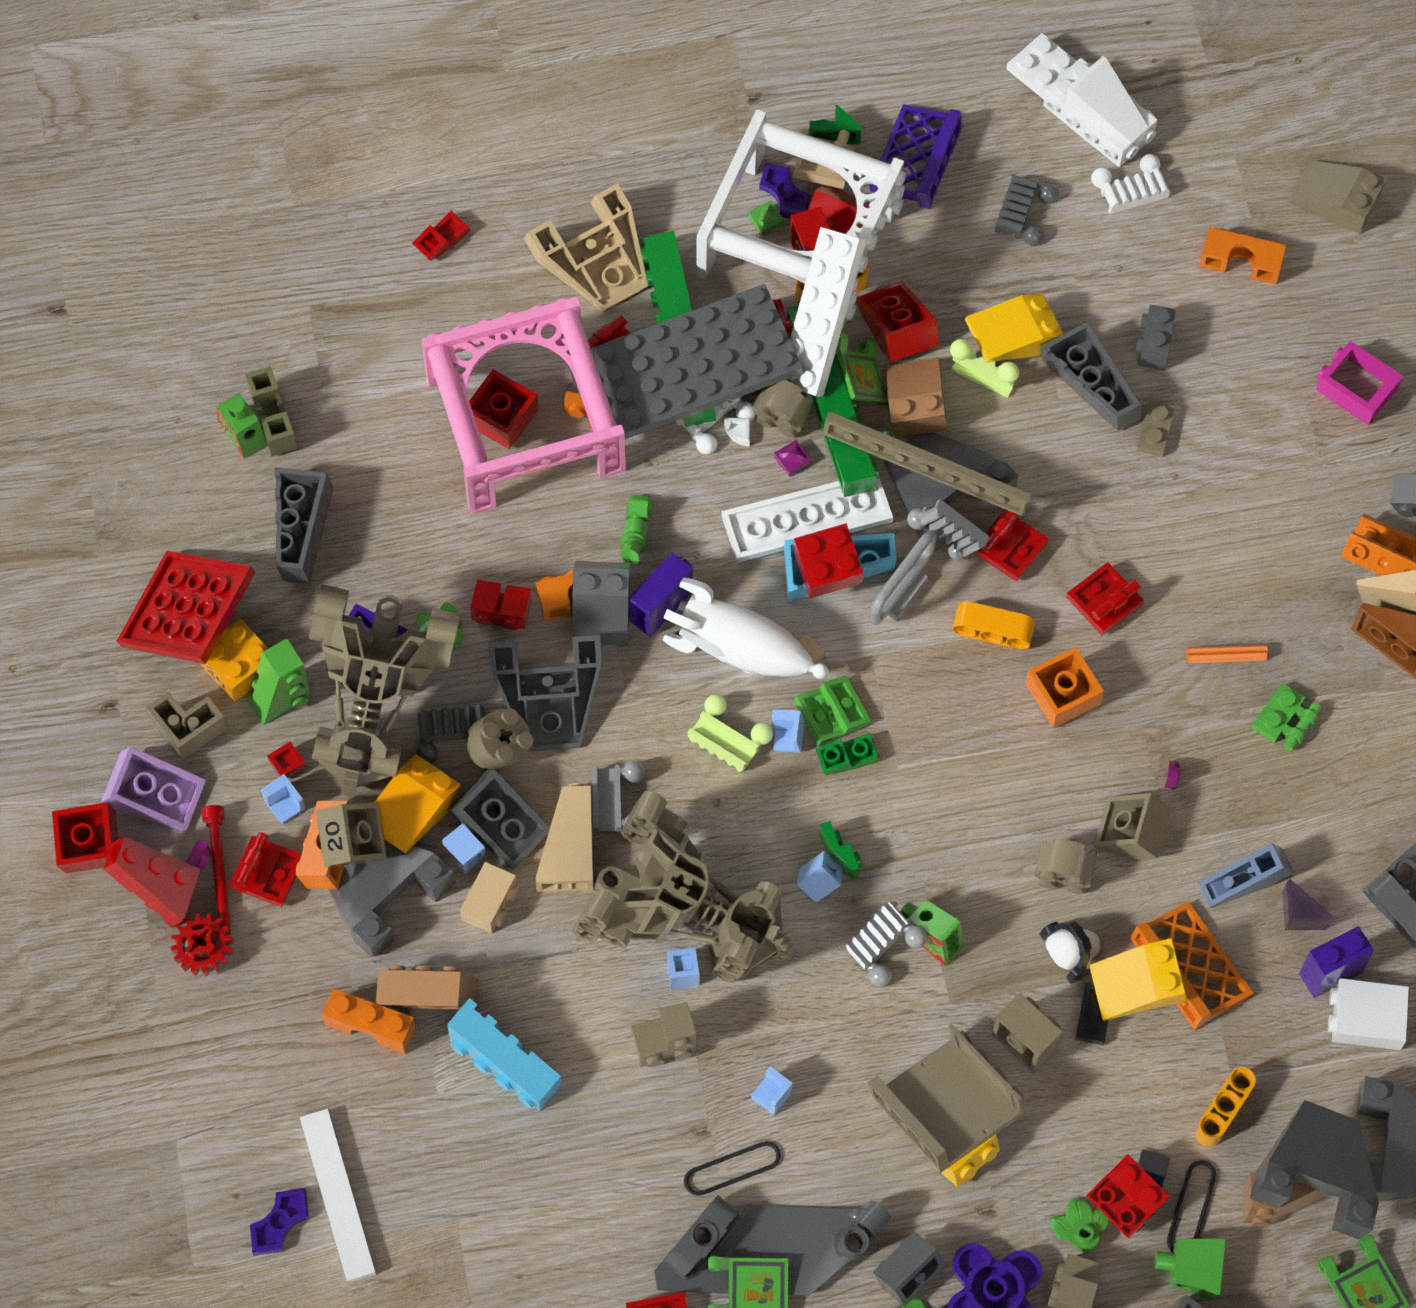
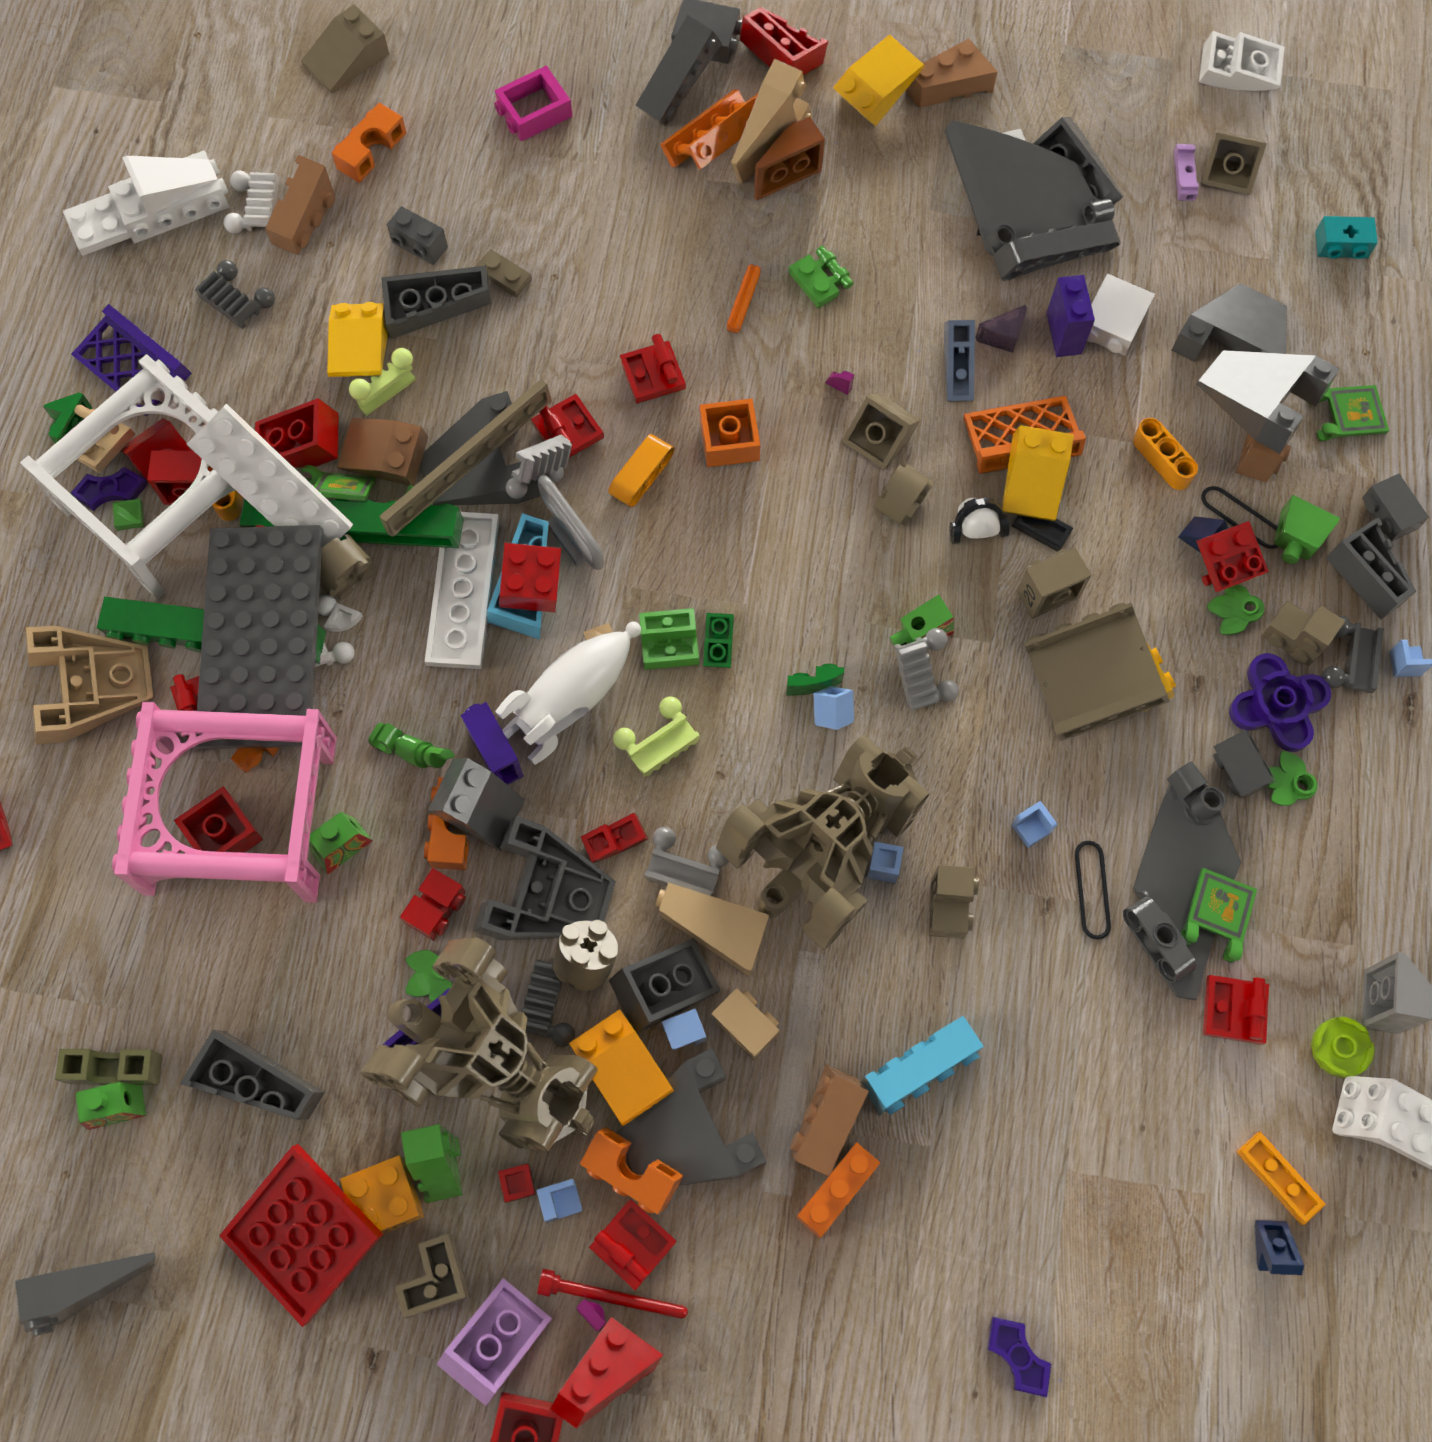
camera: 70 degrees left, 5 degrees up
red gear [170,913,234,976] -> none
white tile [300,1109,376,1283] -> none
dark tan brick [316,802,387,867] -> none
light blue panel [772,710,805,753] -> none
magenta tile [774,440,812,477] -> none
none -> dark grey wedge [15,1252,156,1336]
none -> medium nougat wedge [265,155,336,255]
none -> bright green torso [309,812,372,874]
none -> red slope [581,813,648,863]

